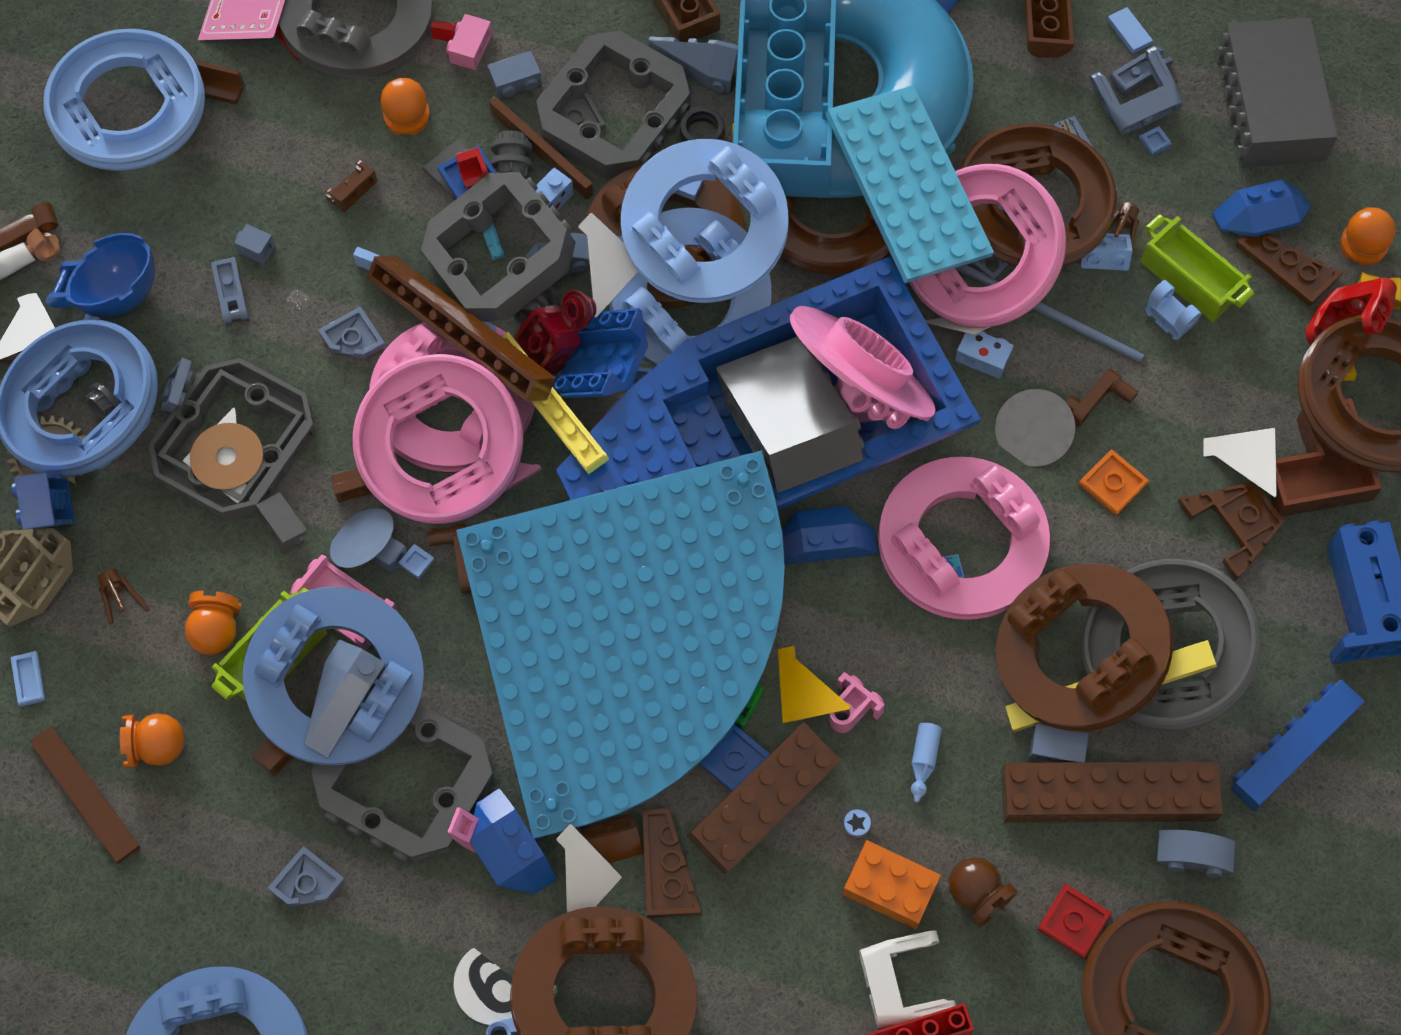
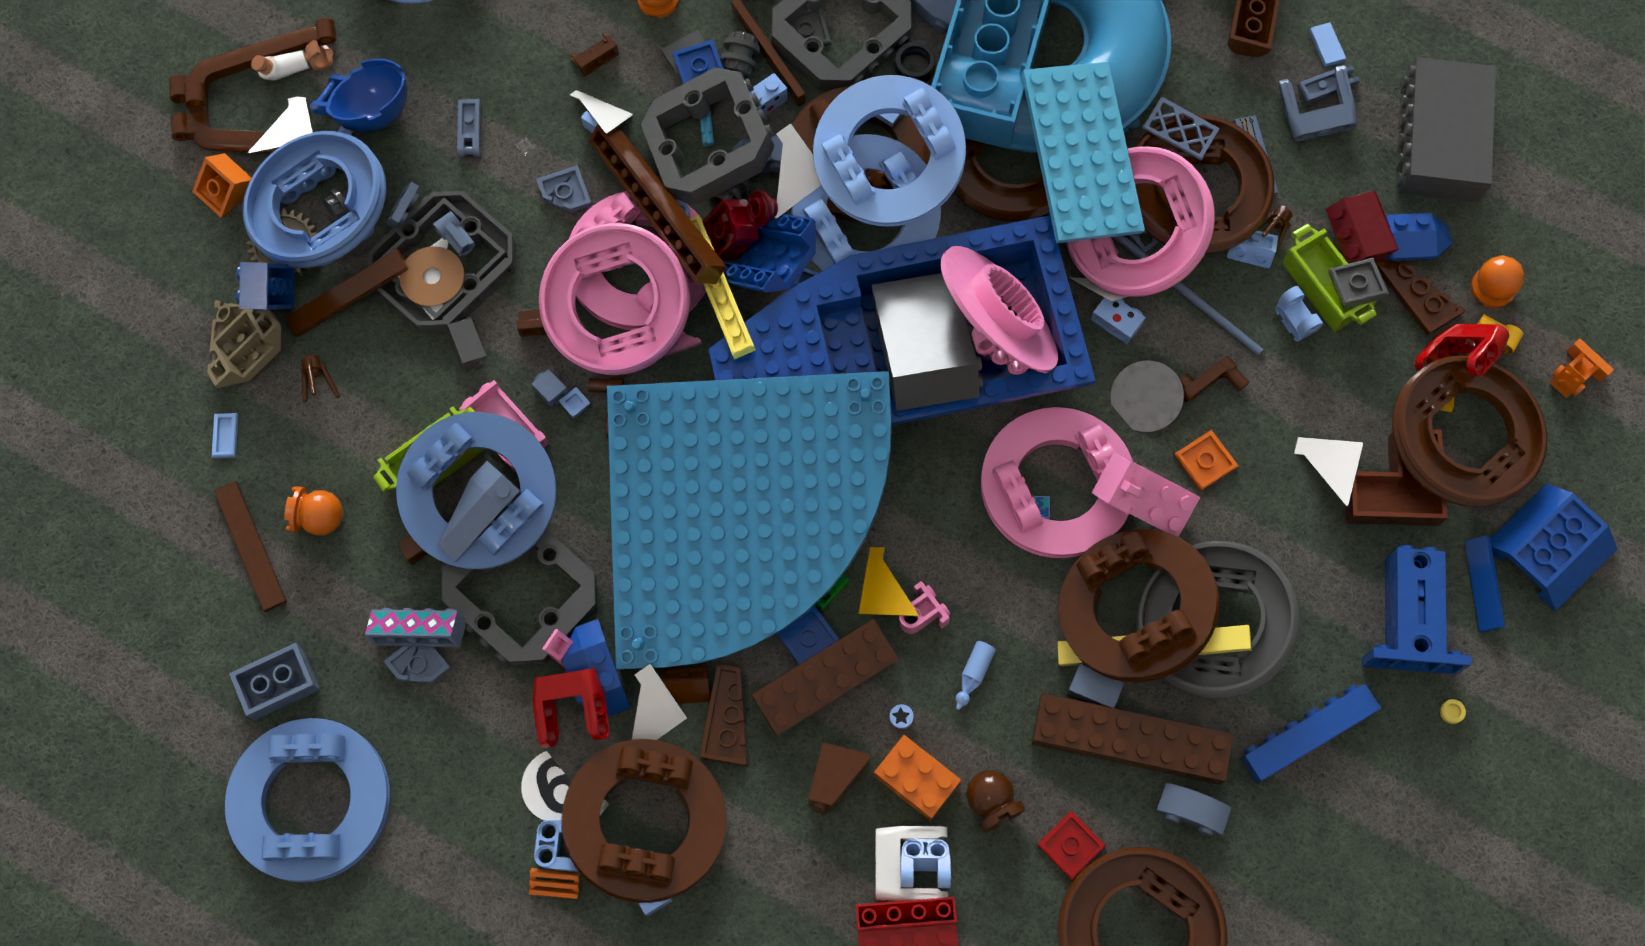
camera: 15 degrees right, 5 degrees up
orange tile [185,591,241,655] -> none
sand blue brick [235,224,275,265] -> none
sand blue sticker [330,508,394,568] -> none
red panel [455,147,488,189] -> none
blue wedge [782,506,878,565] -> none
medium blue tile [1139,126,1172,157] -> none
reddish brown wing [1178,482,1285,581] -> none
none -> sand blue brick [229,643,320,721]
none -> reddish brown tile [286,249,409,337]
none -> sand blue brick [365,608,467,647]
none -> sand blue piece [433,211,475,256]
none -> red connector [532,668,609,748]
none -> white sticker [570,90,633,133]
none -> reddish brown slope [808,742,870,814]
none -> light blue piece [901,839,951,888]
none -> bright pink hinge [1092,452,1200,537]
none -> sand blue window [1142,97,1220,161]
none -> dark red slope [1325,191,1399,264]
none -> dark grey tile [1329,258,1389,309]

